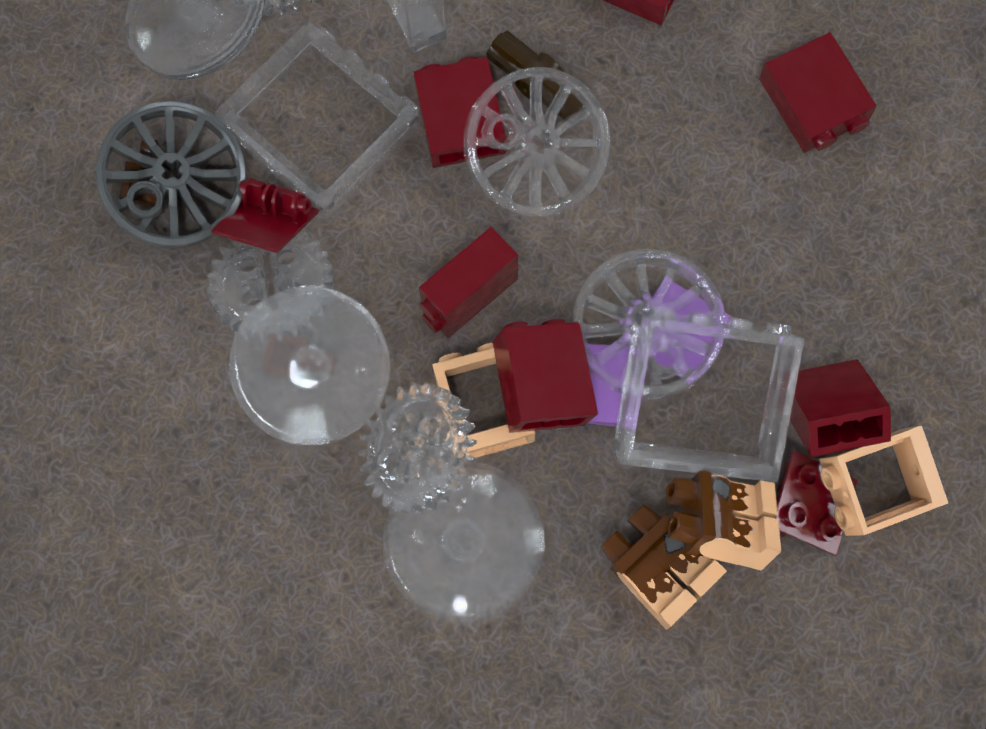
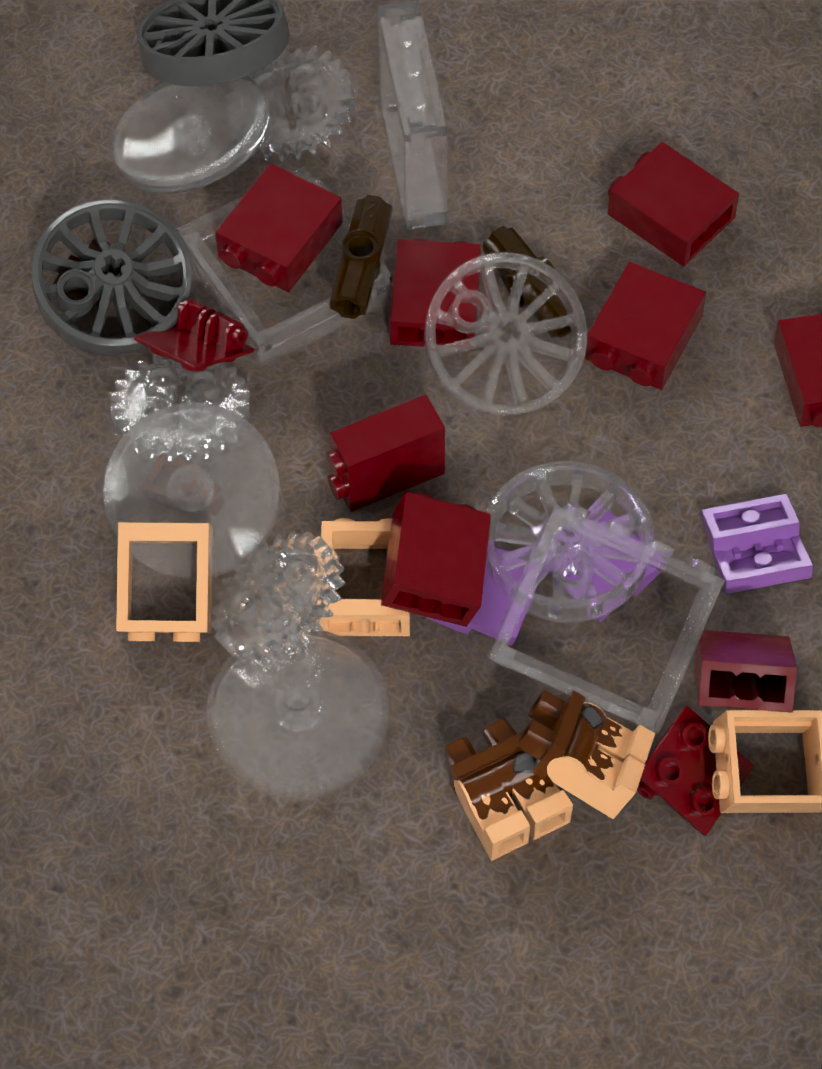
camera: 15 degrees right, 15 degrees down
none -> light nougat window [116,522,213,642]
none -> dark red brick [215,163,343,293]
none -> dark brown piece [329,195,393,319]
none -> dark red brick [585,261,706,390]
none -> medium lavender slope [702,494,813,594]

